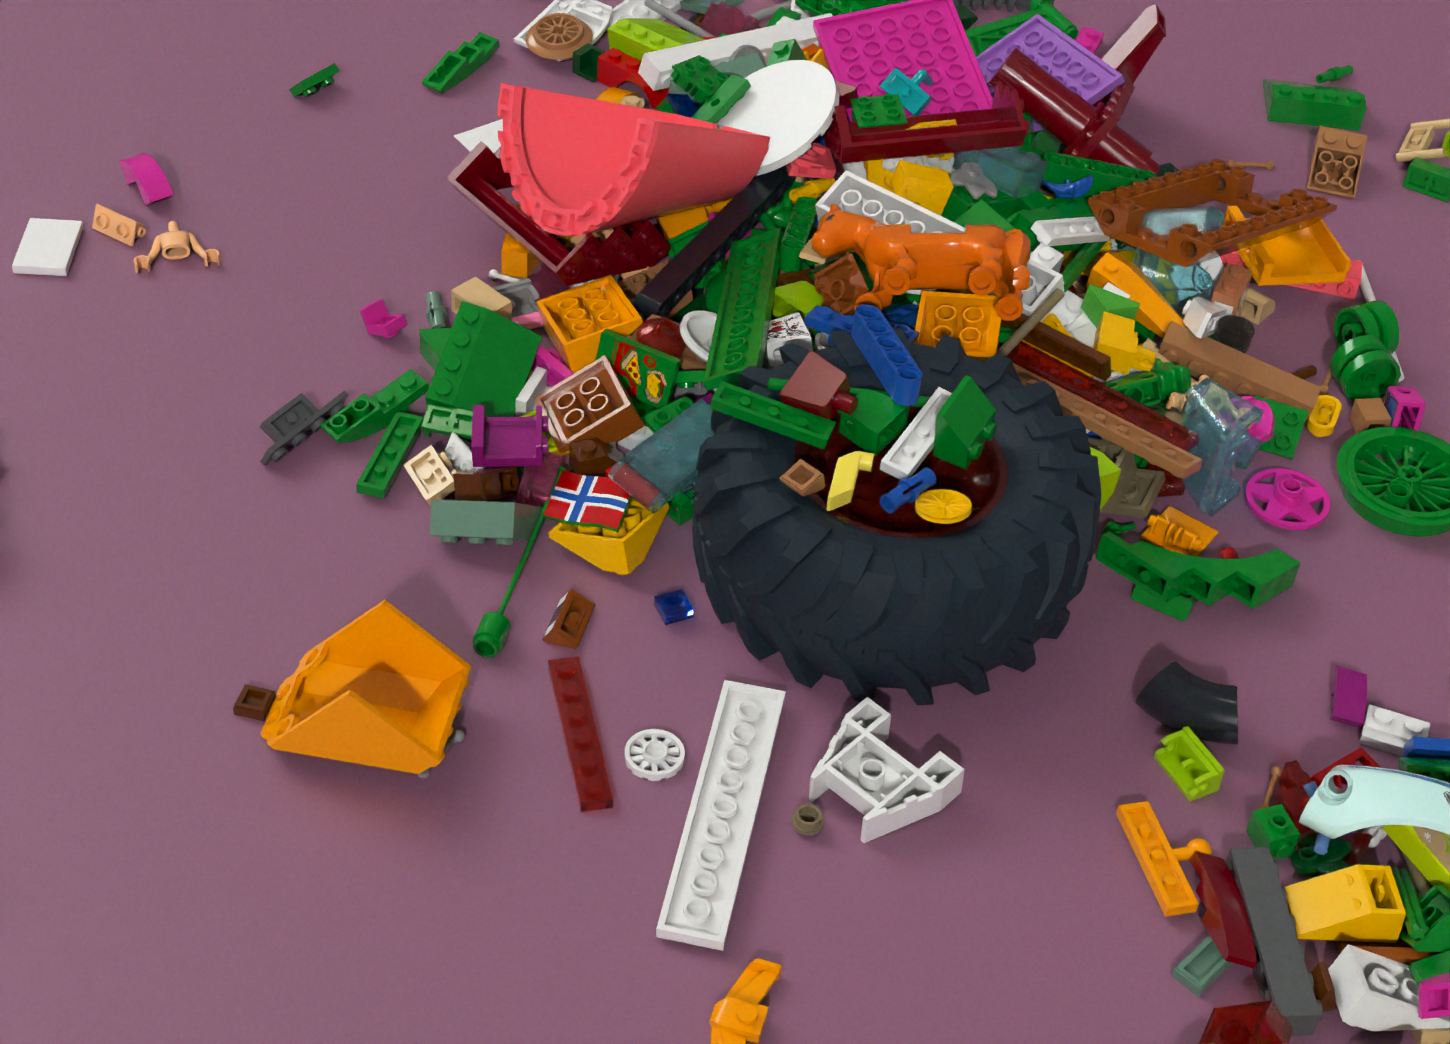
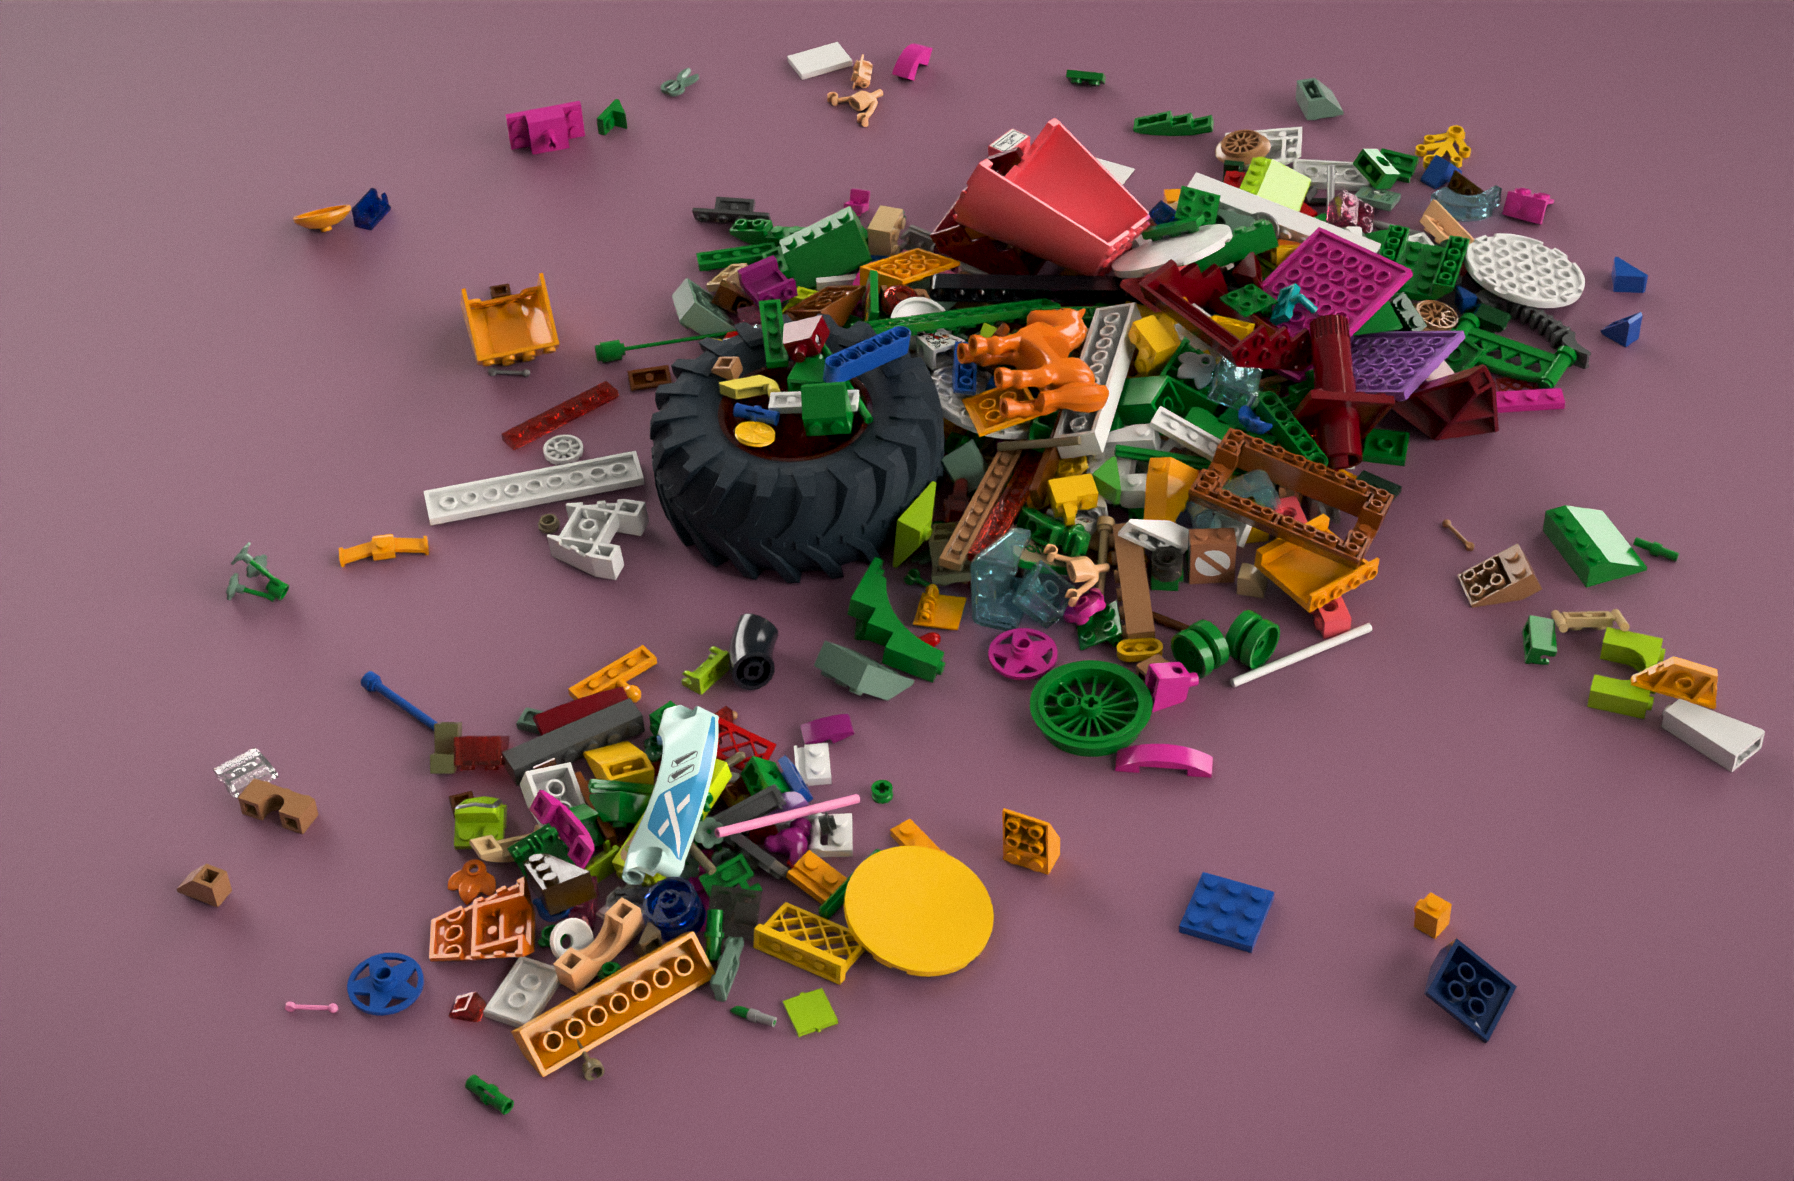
camera: 70 degrees right, 0 degrees up
none -> sand green wedge [814,640,915,701]
none -> brick [988,128,1030,157]

